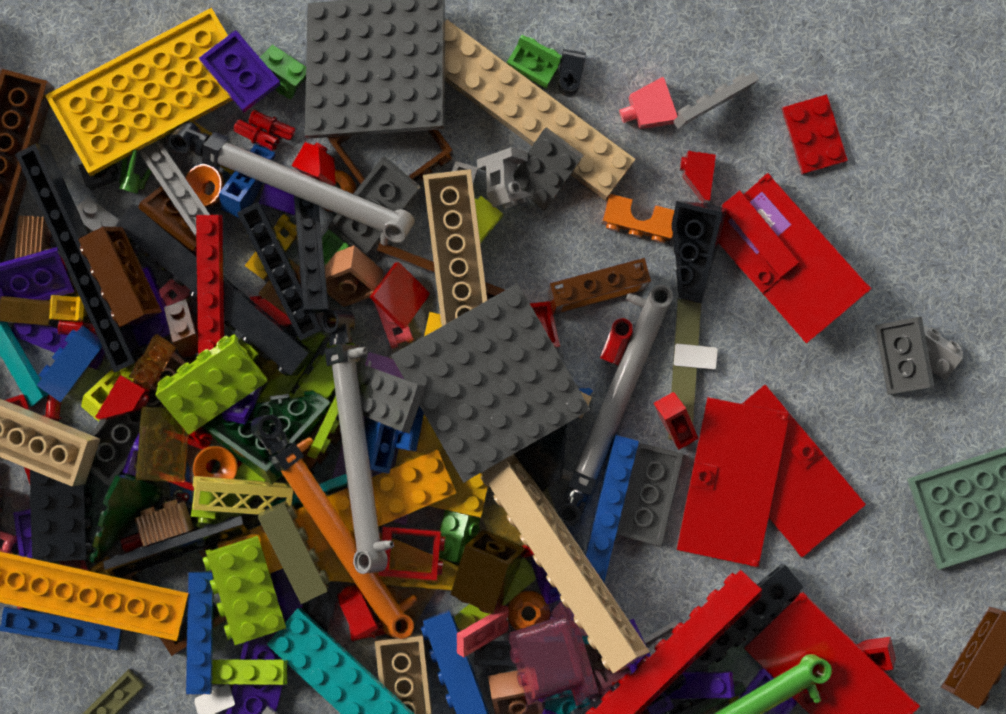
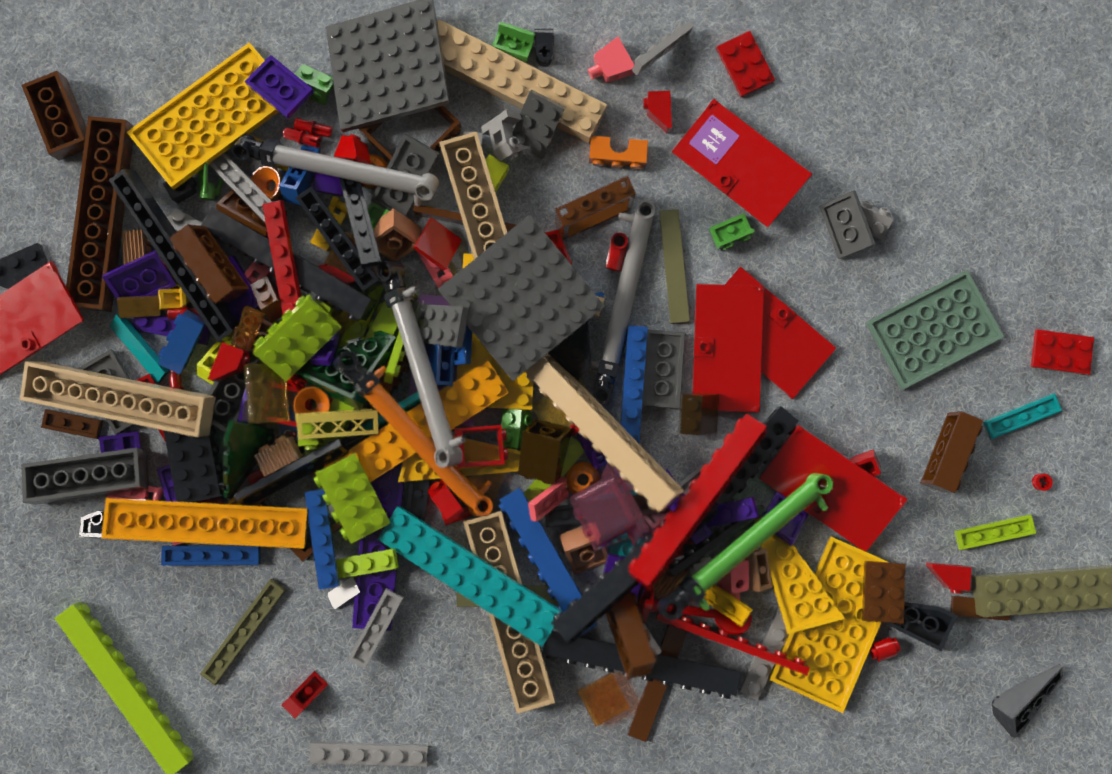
camera: 10 degrees left, 0 degrees up
olive brick [258,501,330,604] -> none
red slope [653,392,699,450] -> none
black wedge [671,200,727,303] -> none
white sticker [674,344,718,369] -> none
red tile [722,190,800,278] -> none
none -> dark brown slope [678,392,719,435]
none -> bright green bracket [708,213,755,250]

